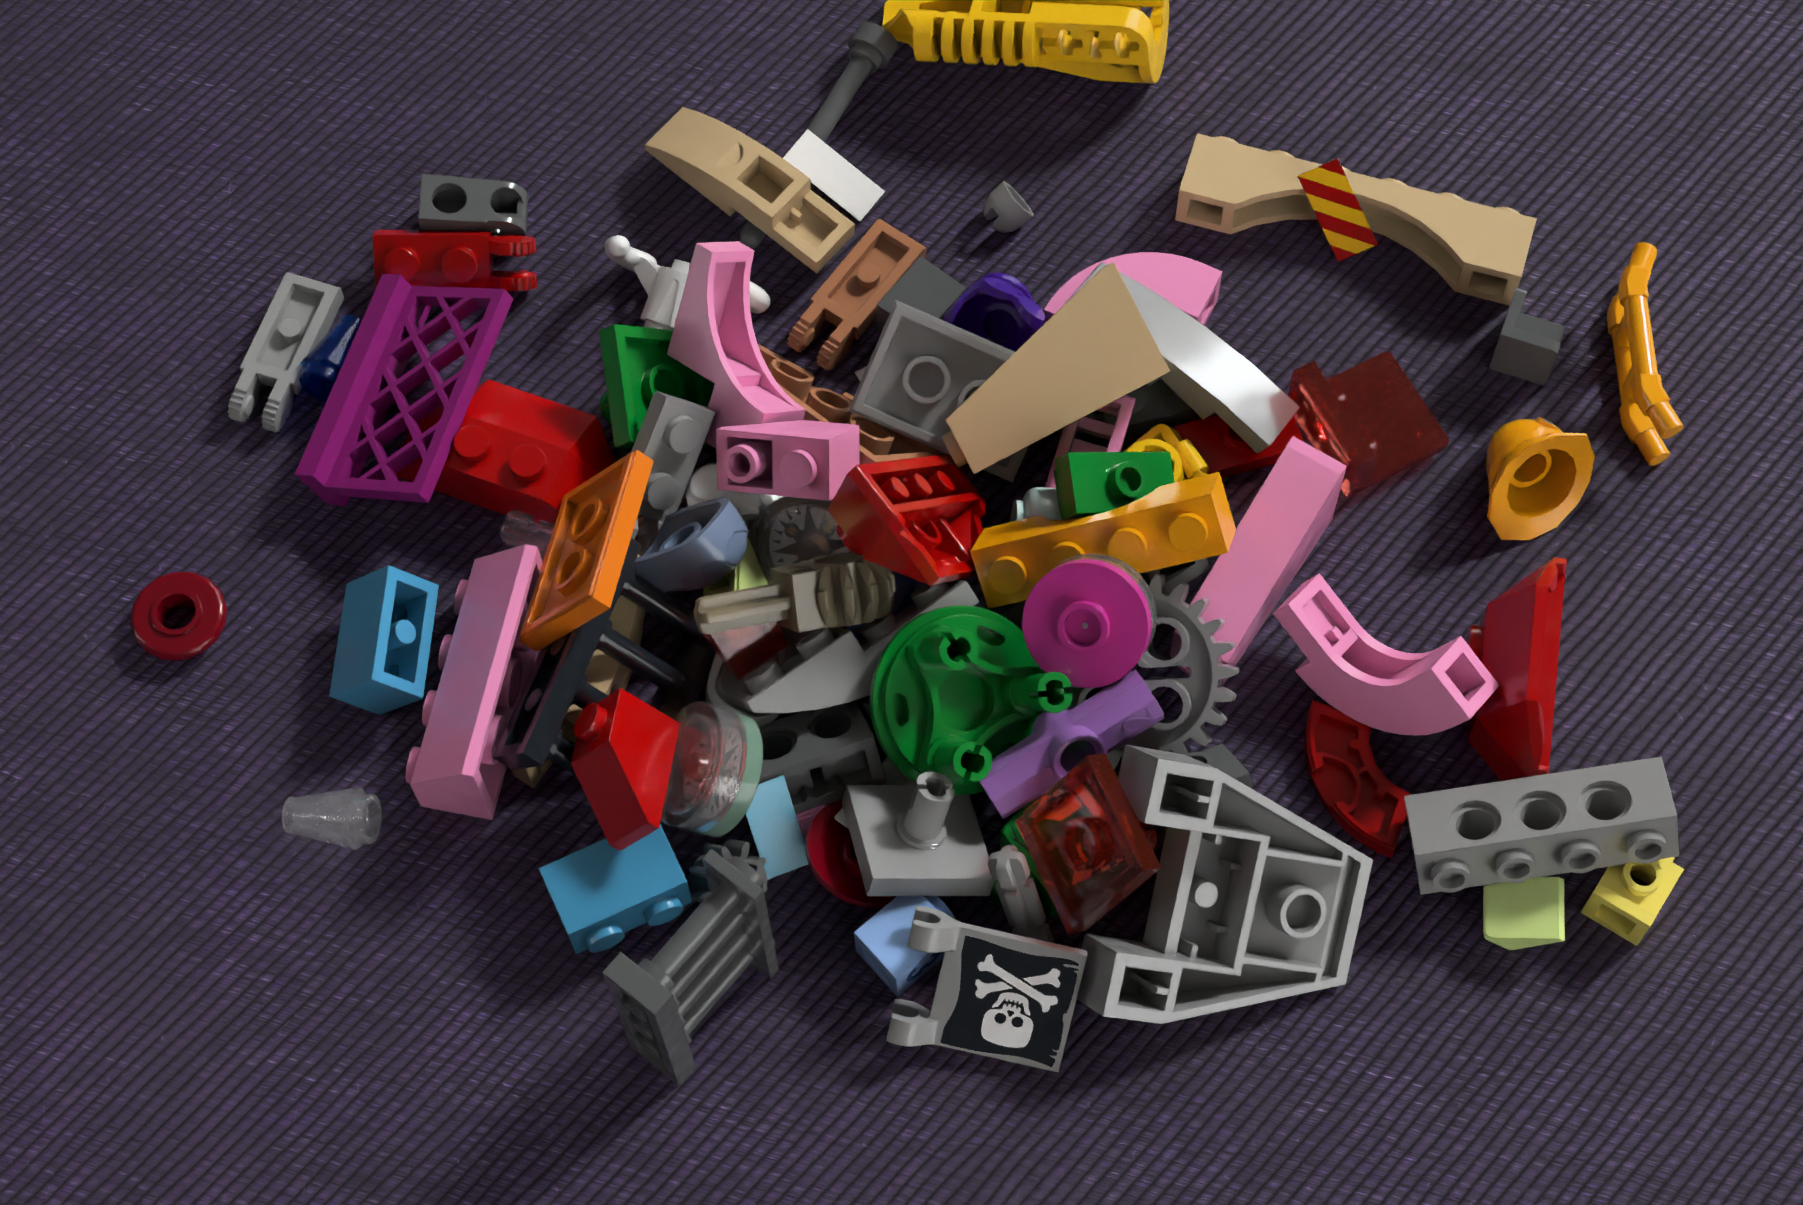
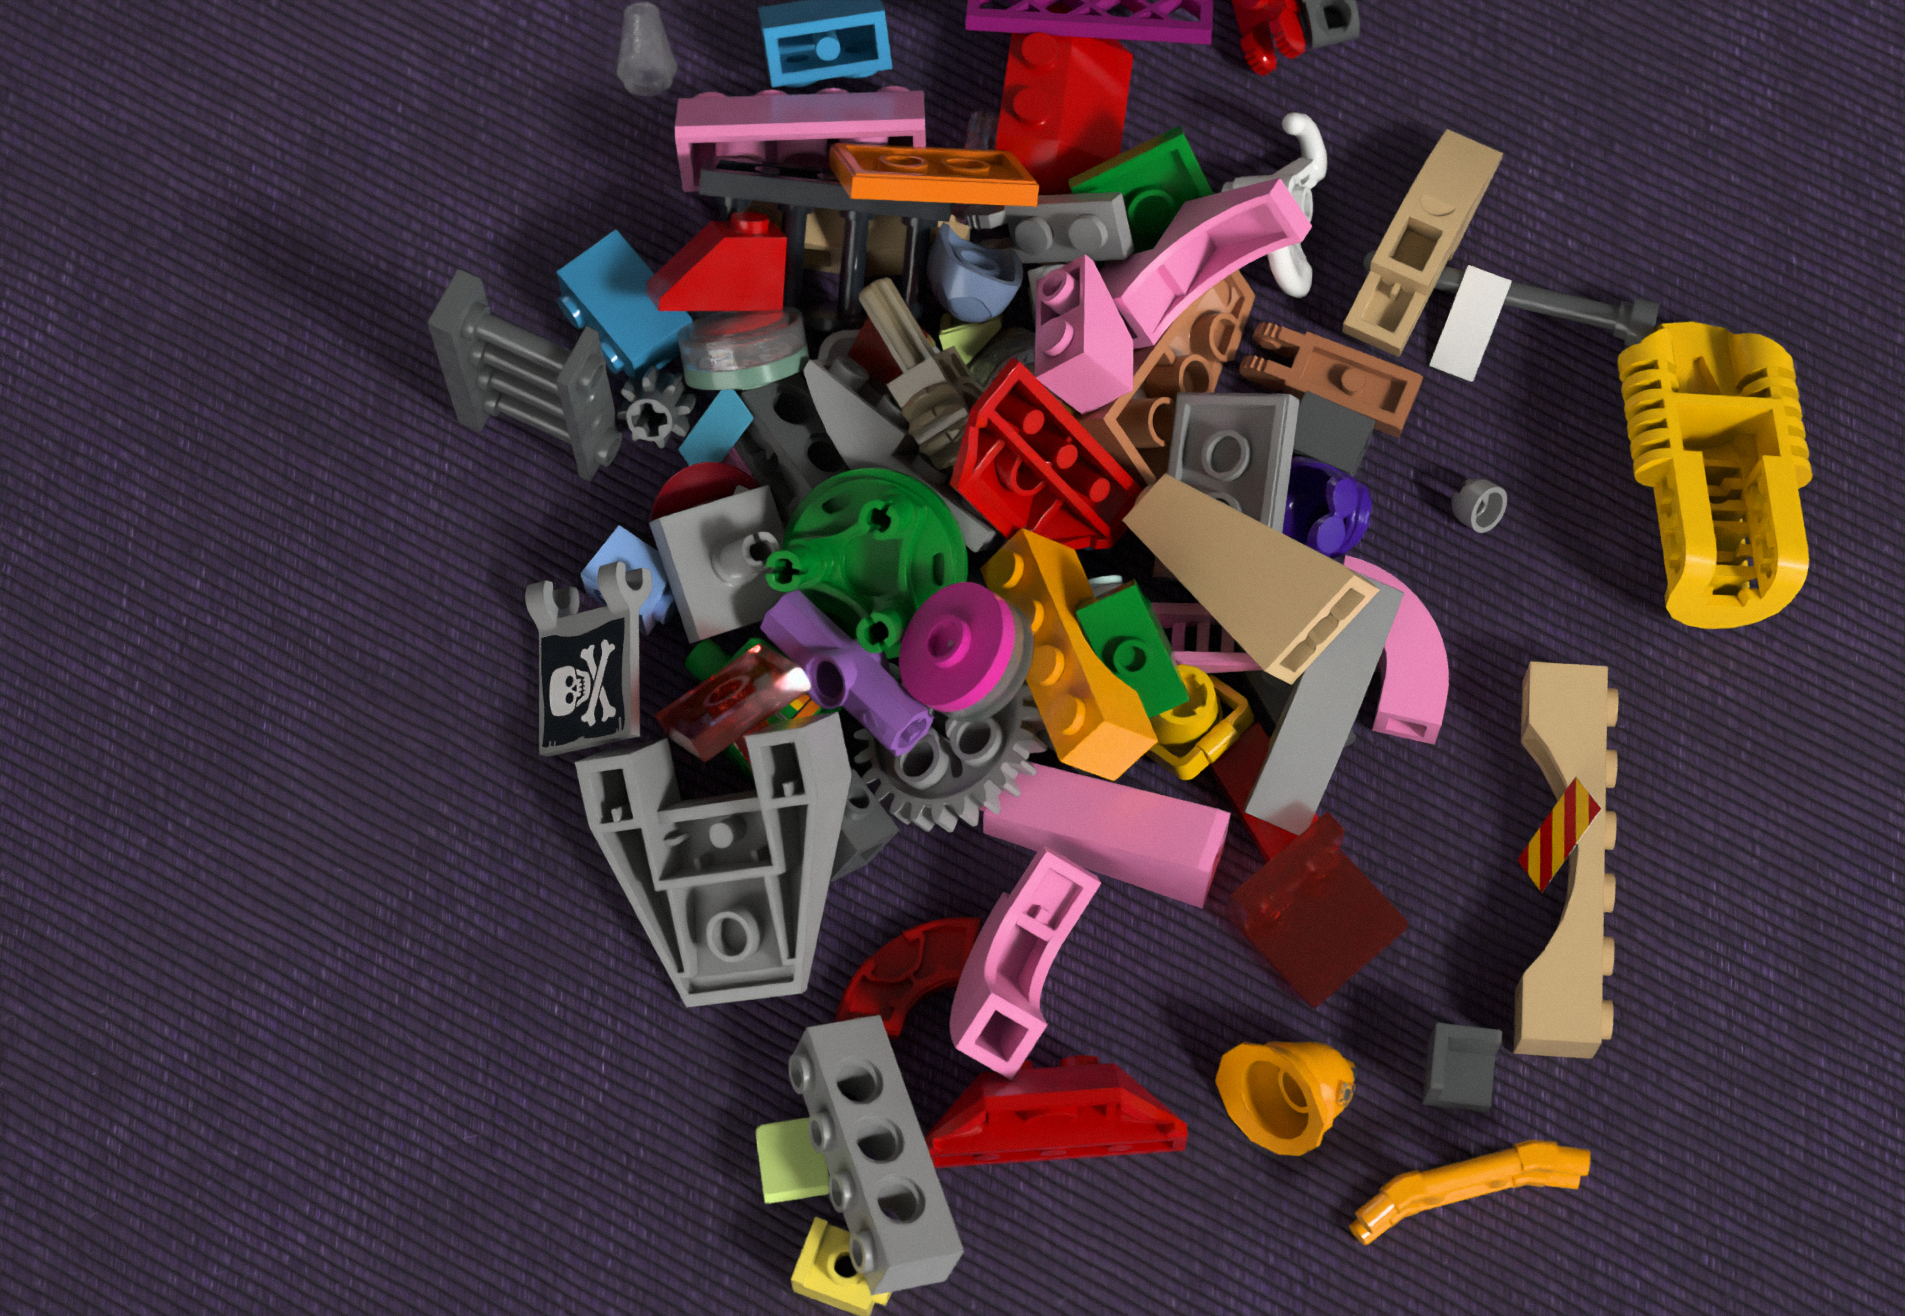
camera: 75 degrees right, 5 degrees up
light grey axle [988,845,1054,943] -> none

